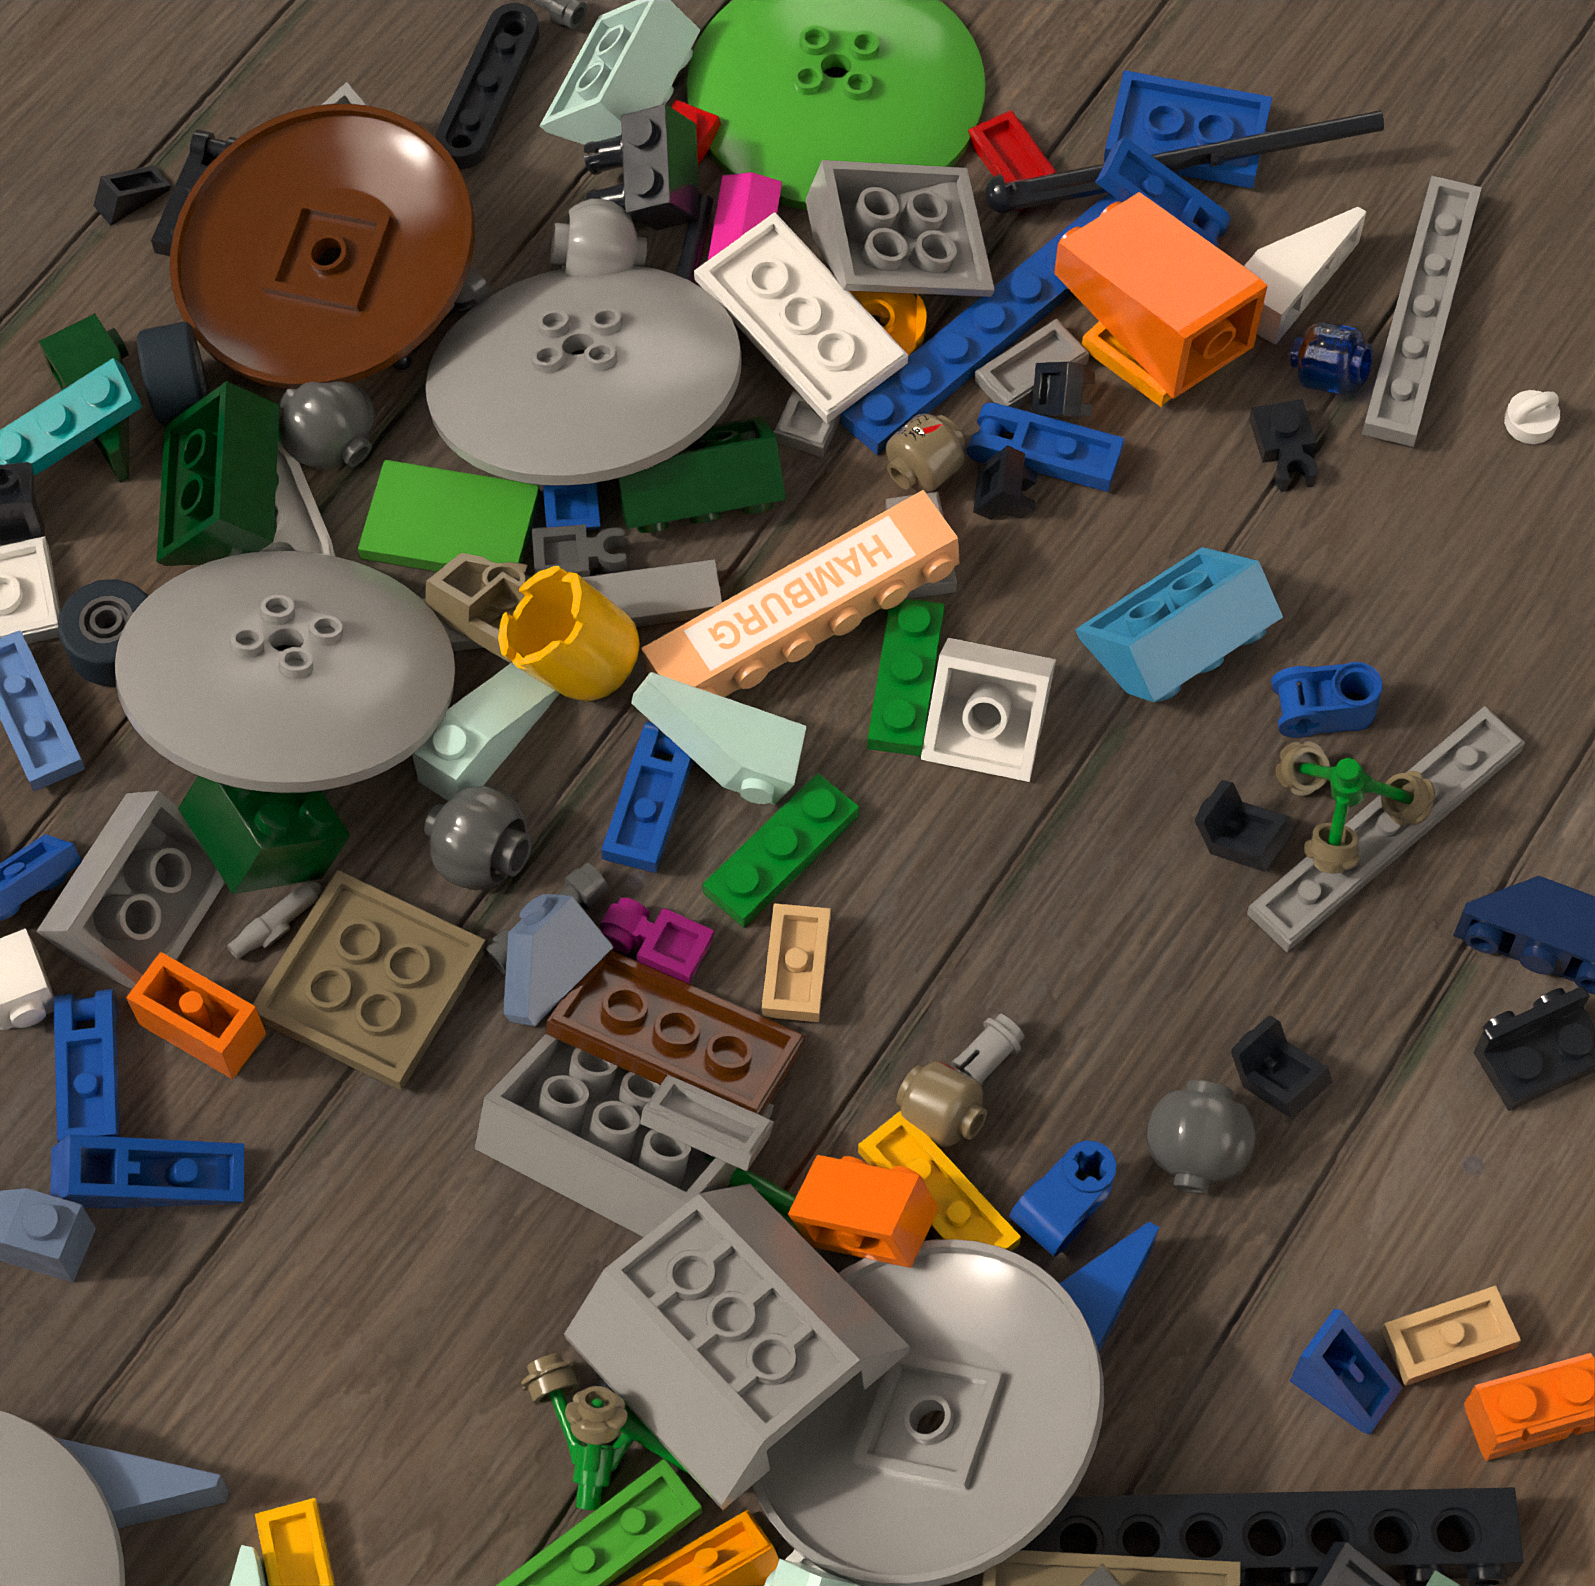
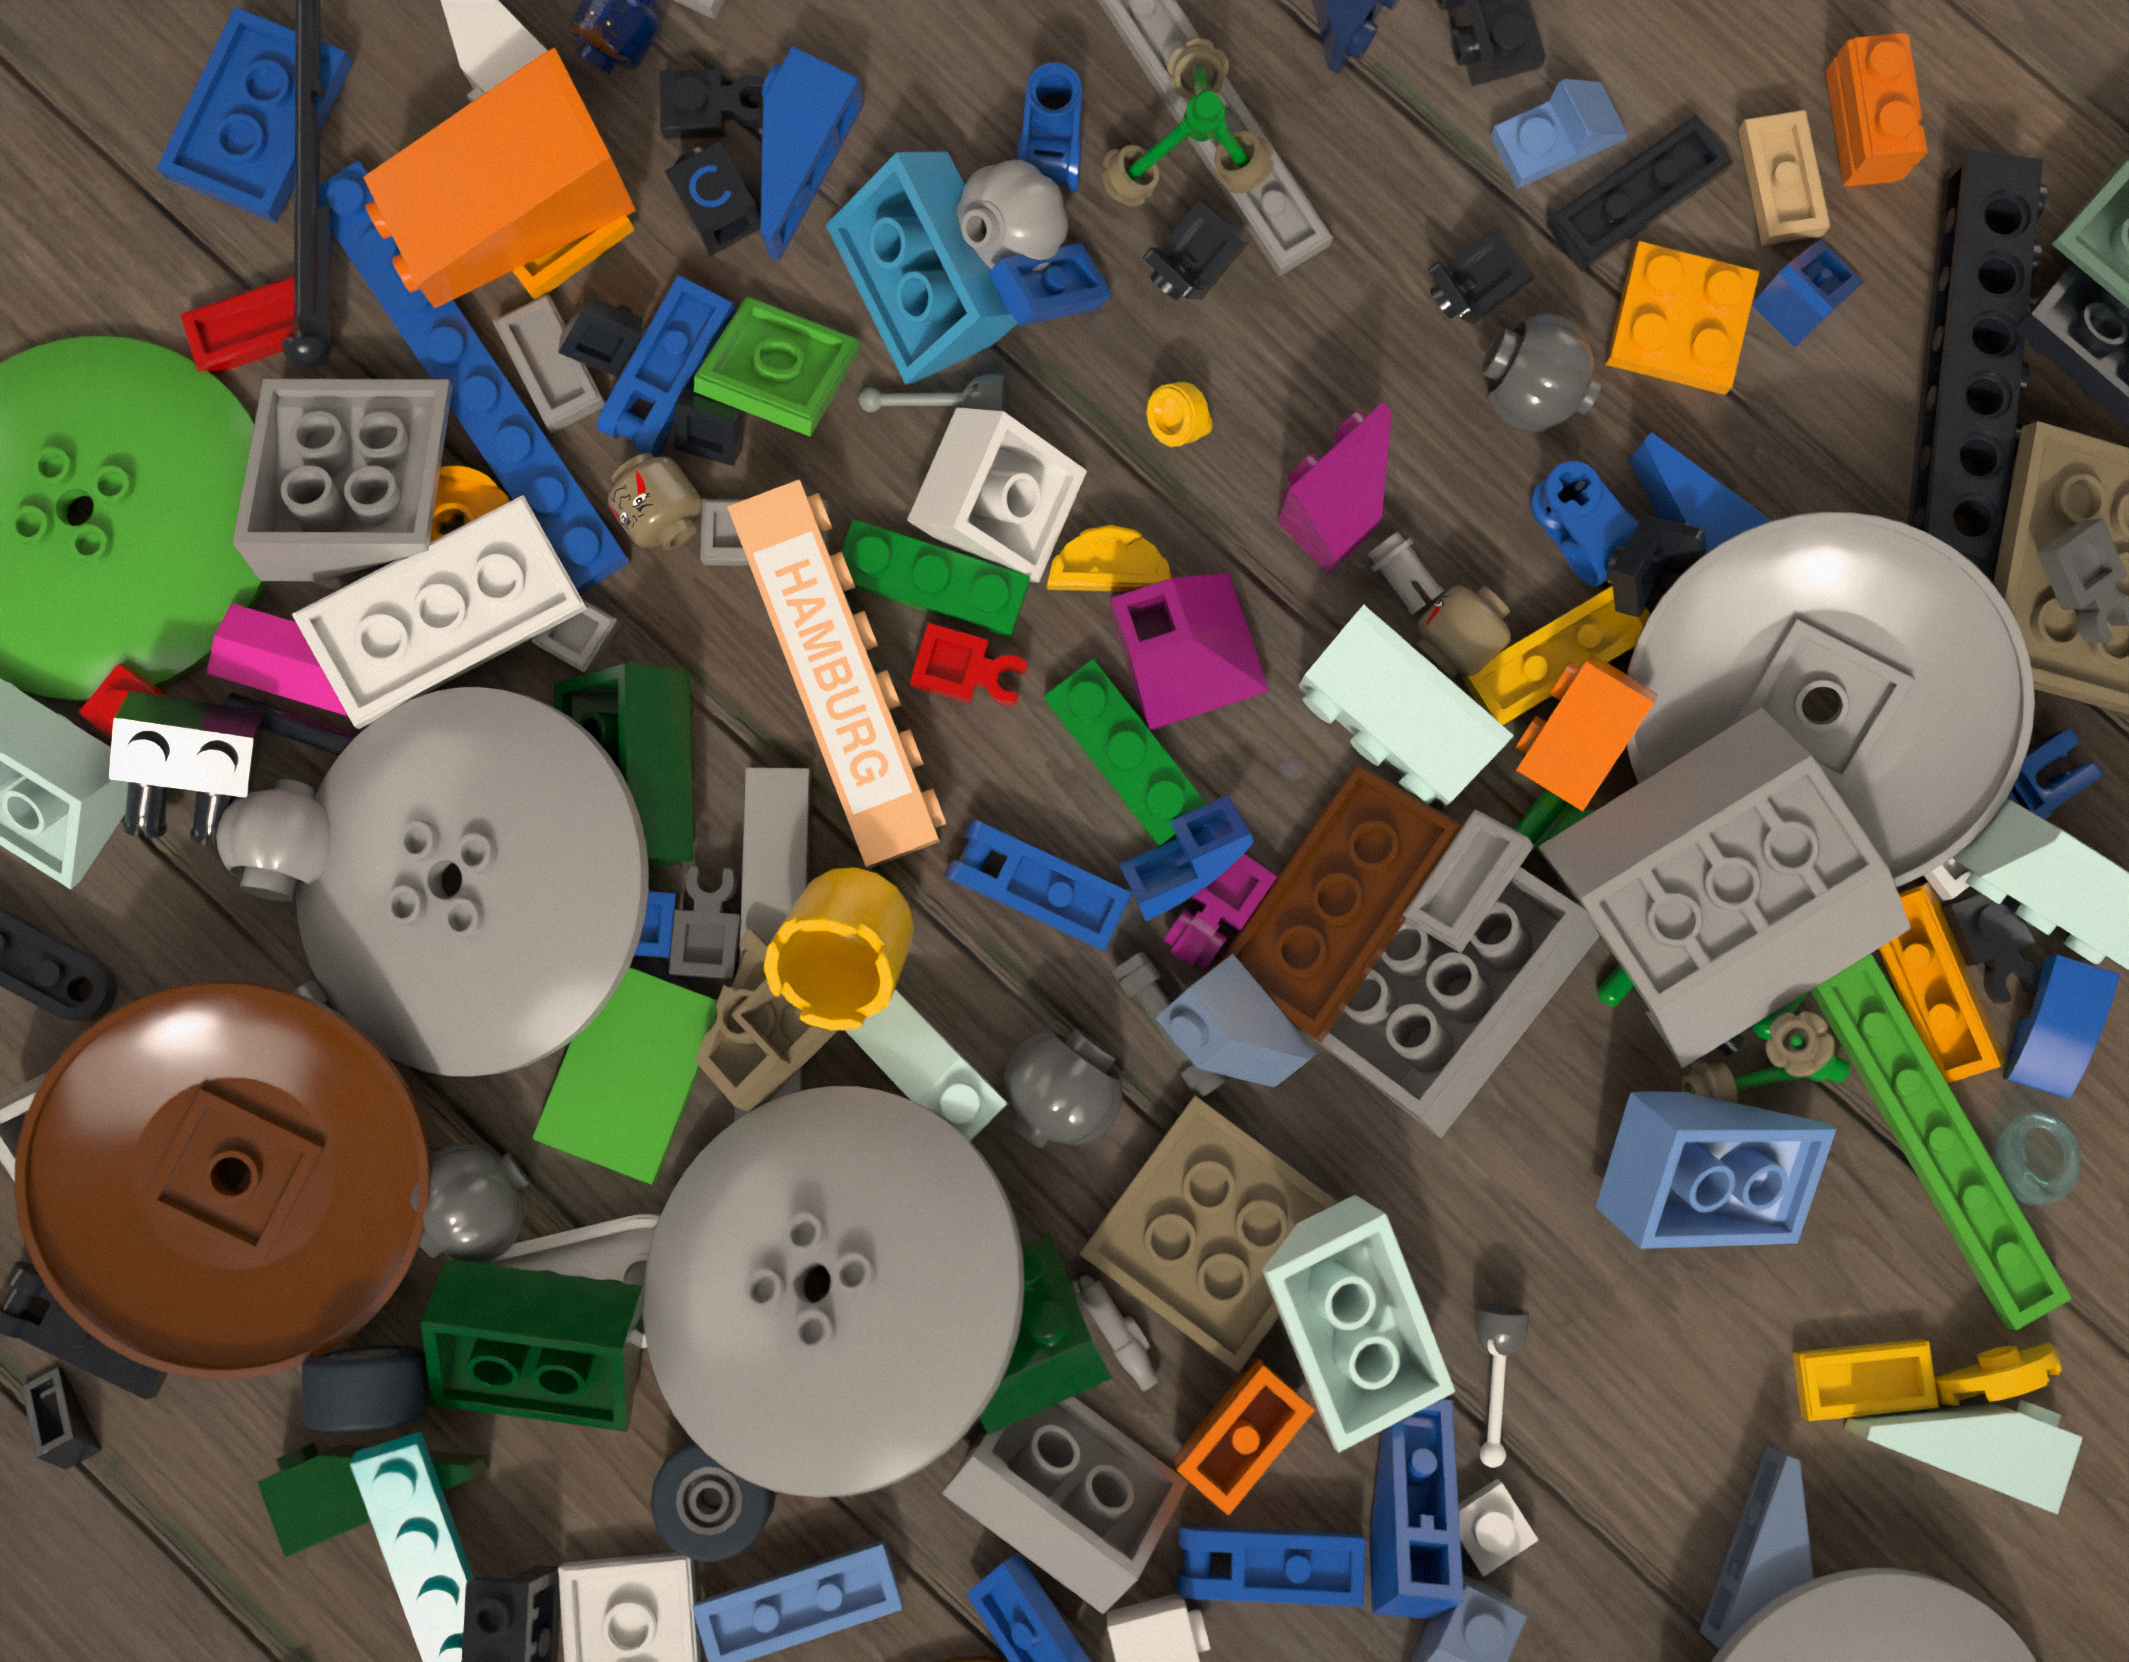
camera: 80 degrees left, 20 degrees up
light aqua slope [631,672,807,805] -> none
tan plate [762,903,831,1022] -> none
blue plate [1095,136,1231,248] -> none
none -> black brick [665,141,761,256]
none -> bright green tile [694,296,860,437]
none -> blue slope [761,46,864,261]
none -> hinge [858,374,1009,414]
none -> red plate [910,623,1028,707]
none -> light grey plant [956,160,1069,271]
none -> blue plate [988,243,1113,326]
none -> yellow plate [1047,525,1171,592]
none -> magenta slope [1109,573,1269,731]
none -> blue slope [1119,795,1254,921]
none -> yellow tile [1146,381,1213,447]
none -> light aqua slope [1262,1195,1455,1452]
none -> magenta slope [1277,402,1392,575]
none -> light aqua slope [1299,605,1514,811]
none -> white plate [1458,1479,1538,1576]
none -> hinge [1475,1305,1529,1468]
none -> medium blue slope [1490,79,1628,189]
none -> black tile [1545,114,1733,273]
none -> medium blue slope [1595,1092,1837,1249]
none -> light orange plate [1605,241,1760,395]
none -> black bracket [1607,514,1707,618]

